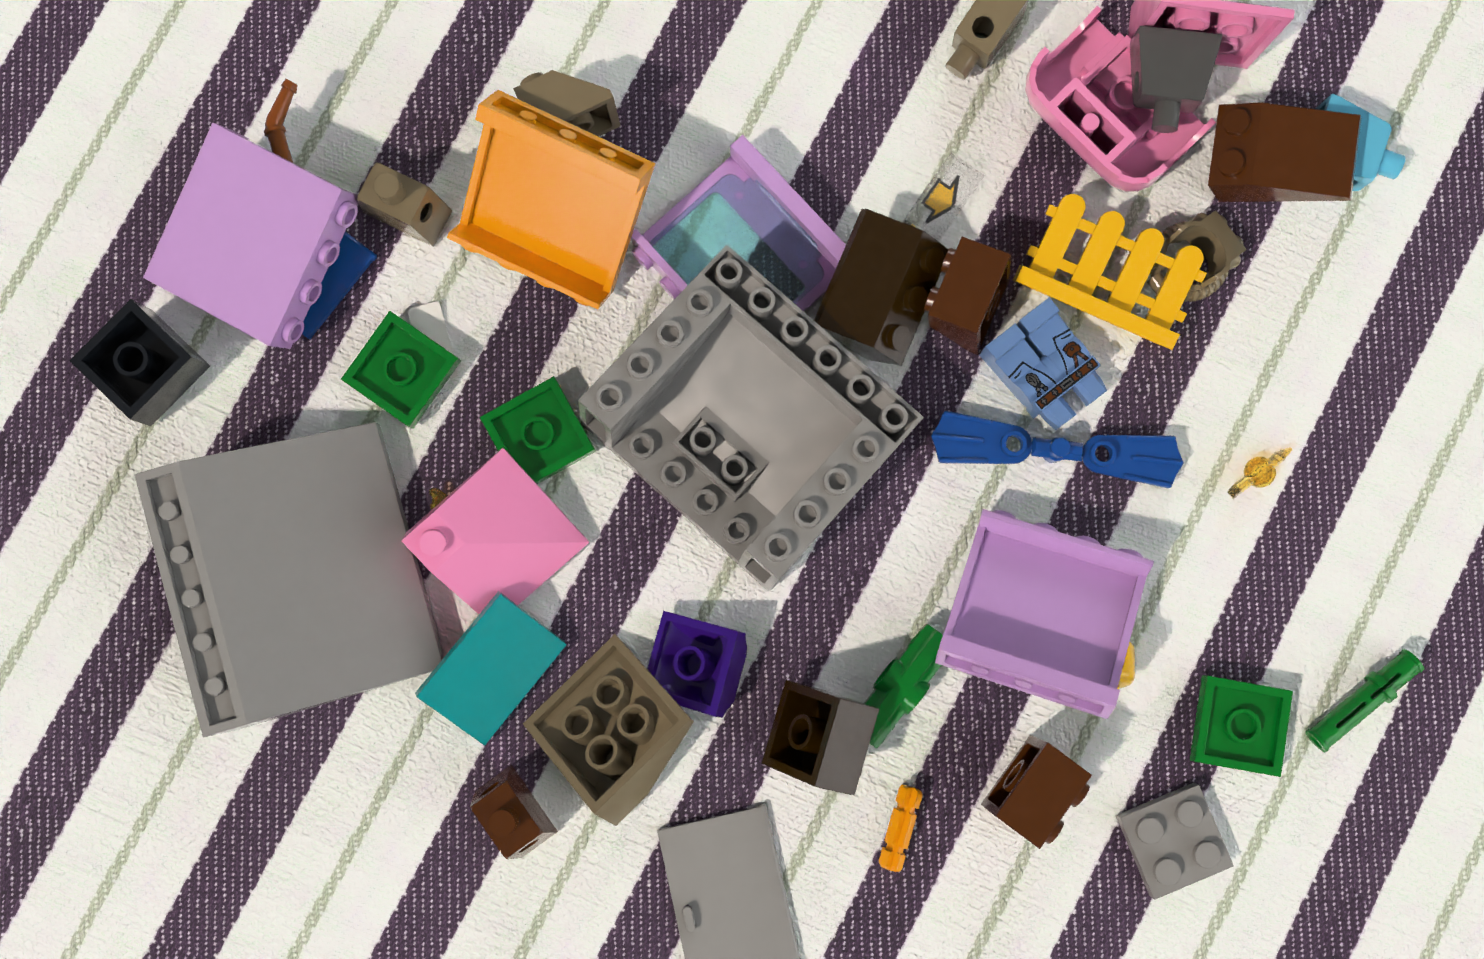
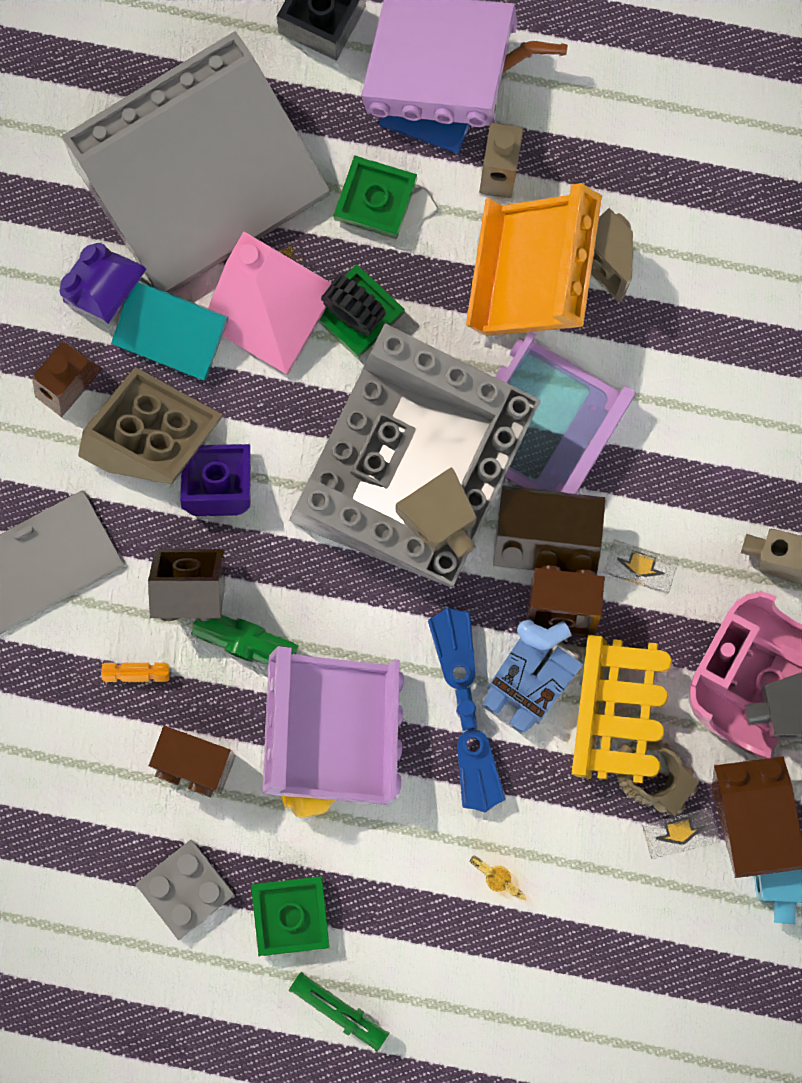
camera: 70 degrees right, 5 degrees down
none -> dark purple slope [59,243,147,324]
none -> black tyre [321,275,386,336]
none -> dark tan torso [395,467,477,559]
none -> light blue arm [517,620,571,650]
none -> clear tile [642,808,720,859]

